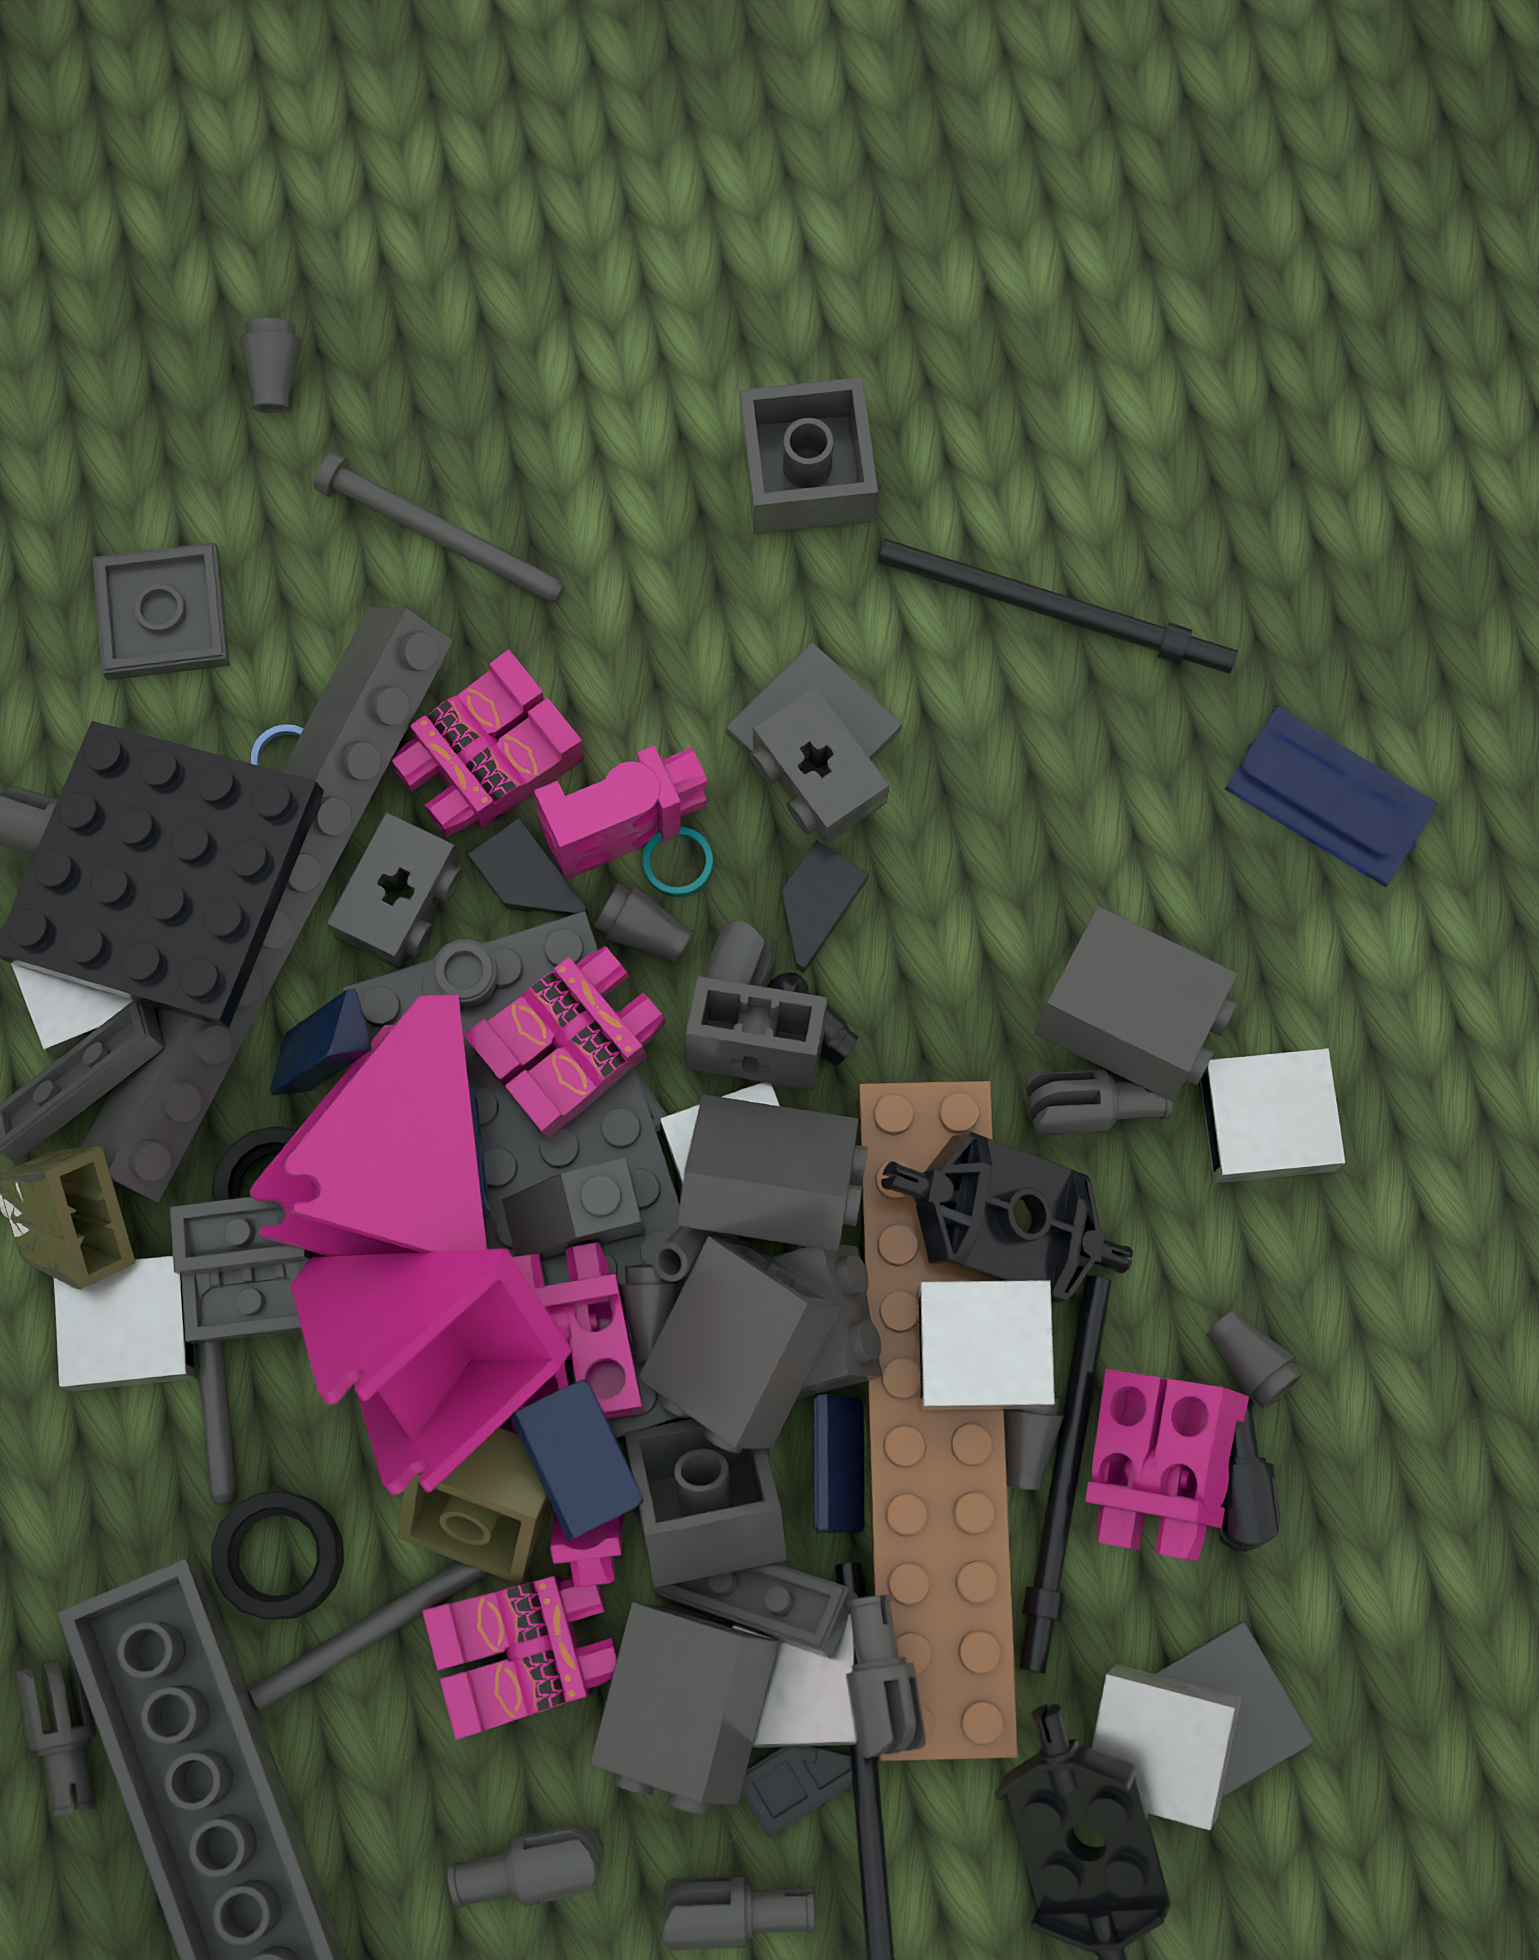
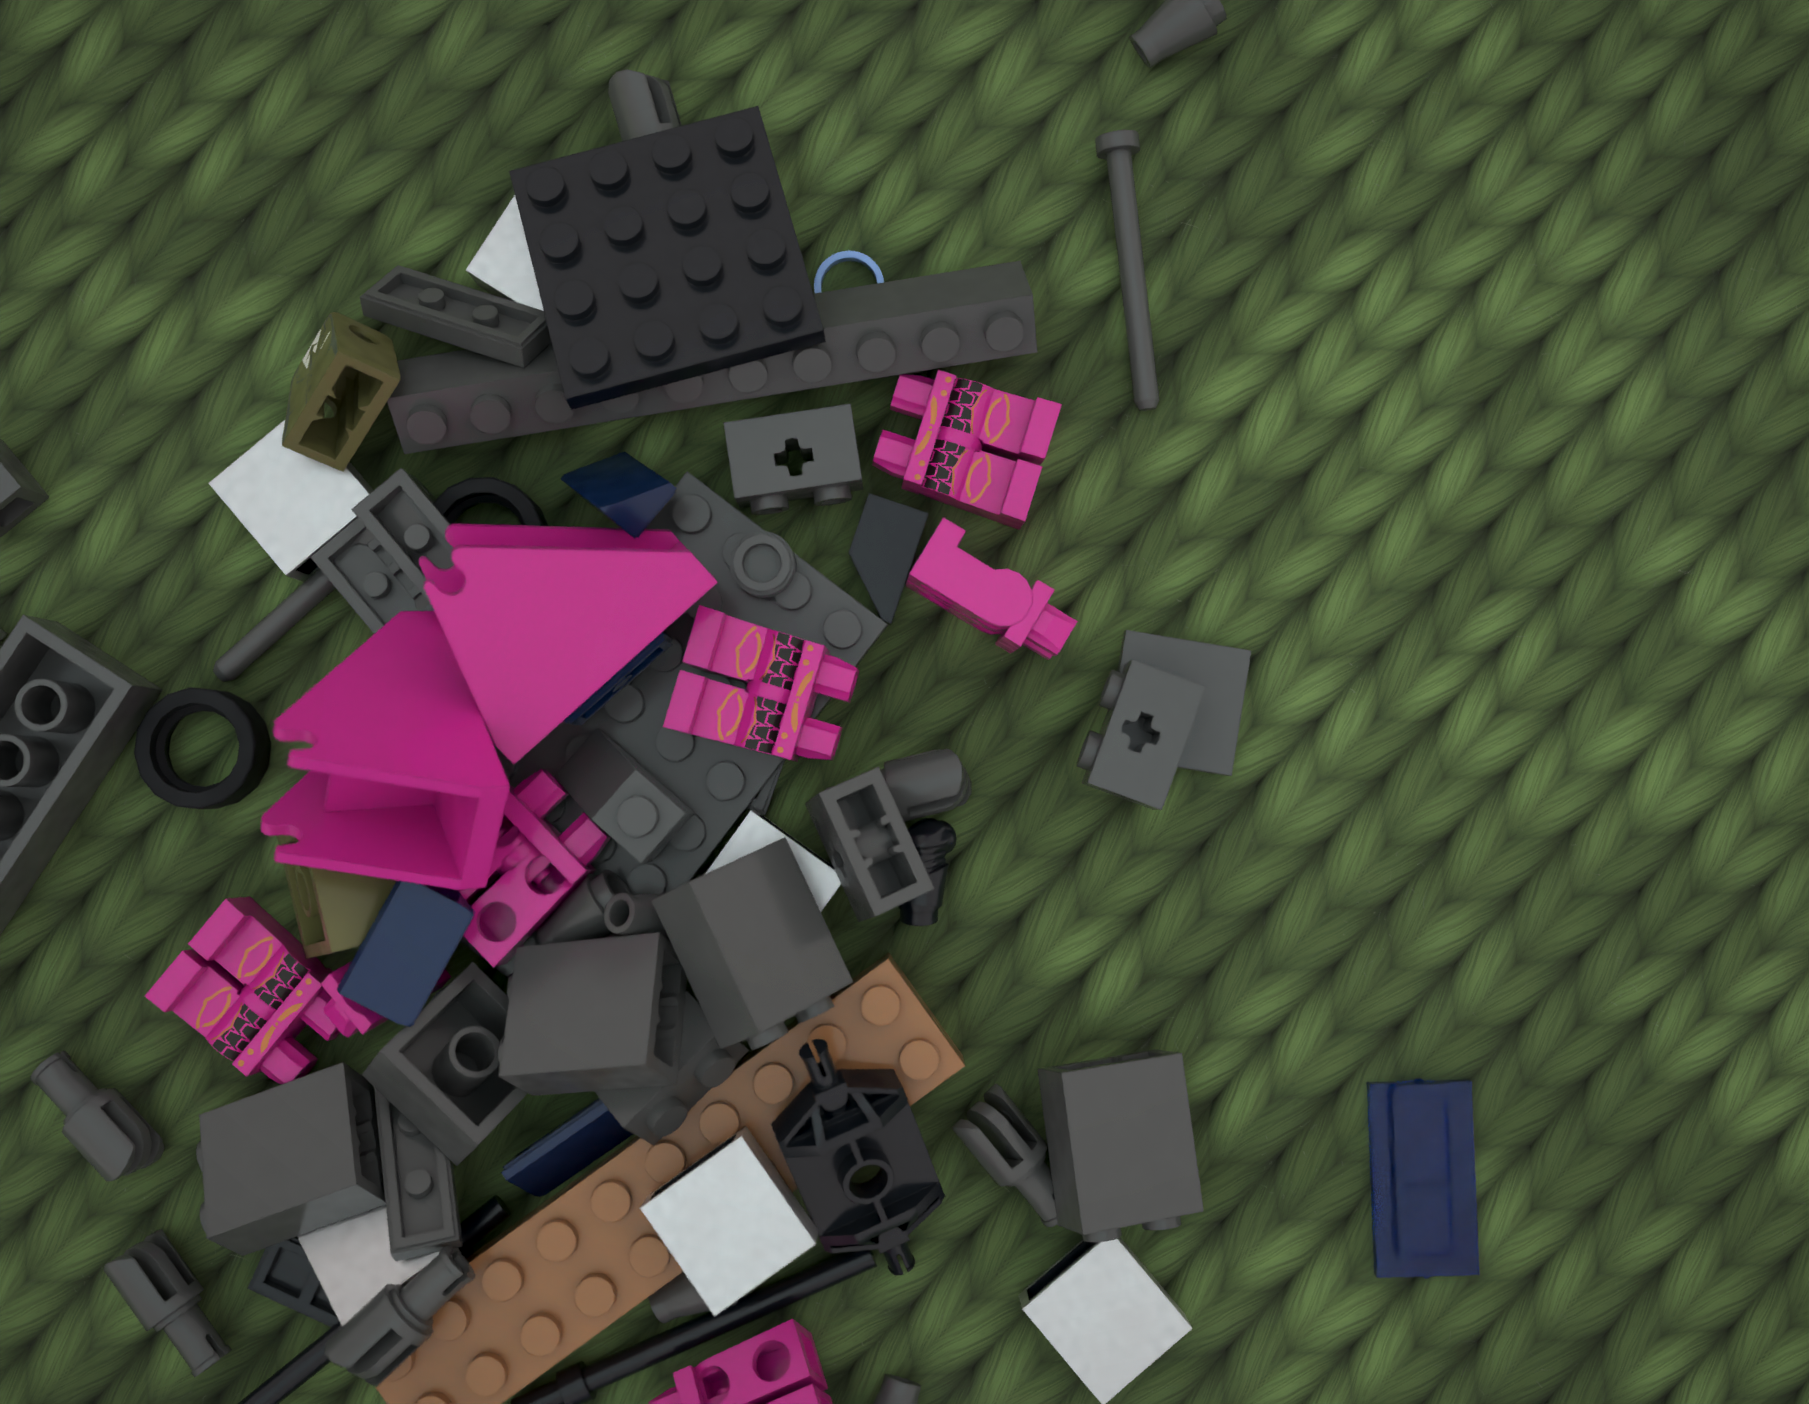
camera: 55 degrees right, 10 degrees up
dark grey tile [93,543,230,680] -> none
dark grey bar [249,1561,489,1711] -> none
dark grey cone [594,883,693,964] -> none
teal piece [642,827,713,897] -> none
dark grey brick [740,377,878,534] -> none
black tile [781,840,869,973] -> none
black bar [878,539,1238,674] -> none

